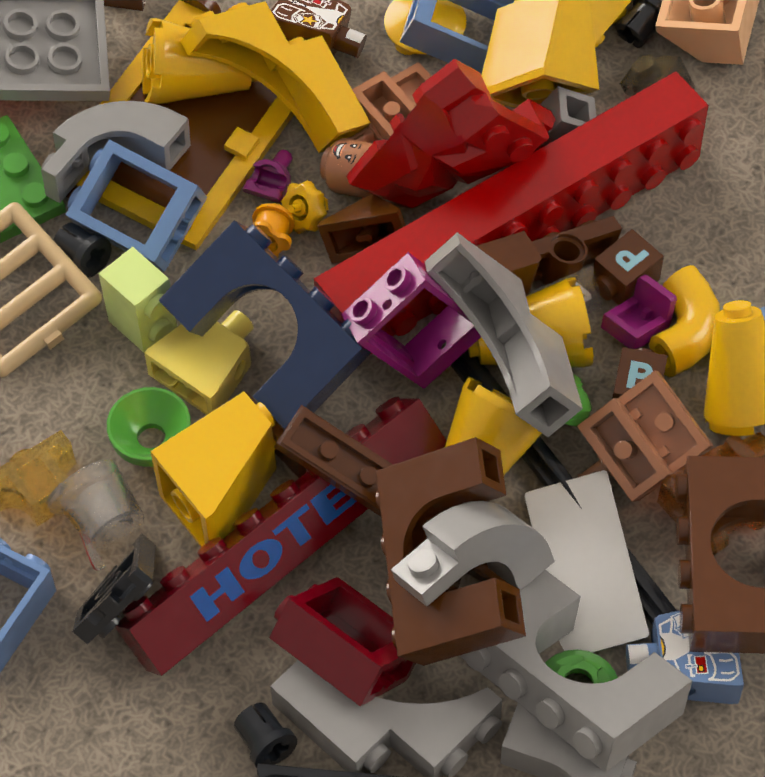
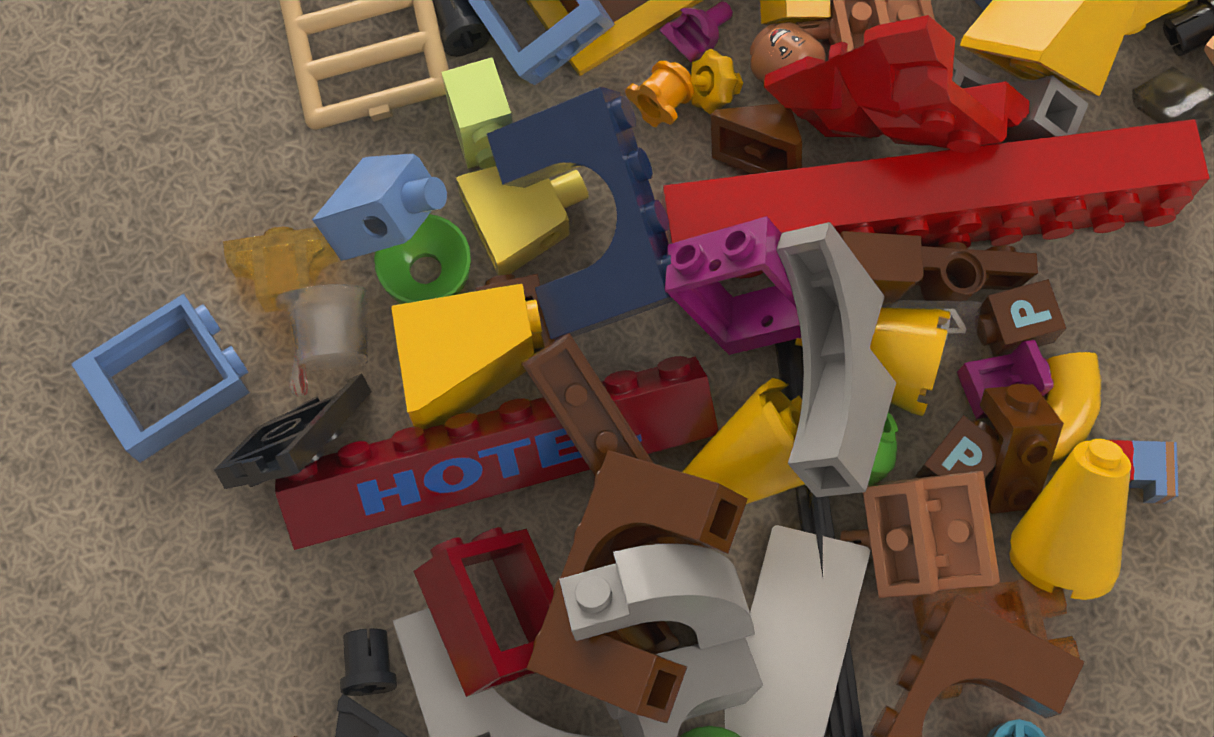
camera: 25 degrees right, 15 degrees up
none -> medium blue torso [312,154,447,261]
none -> reddish brown bracket [980,384,1064,514]

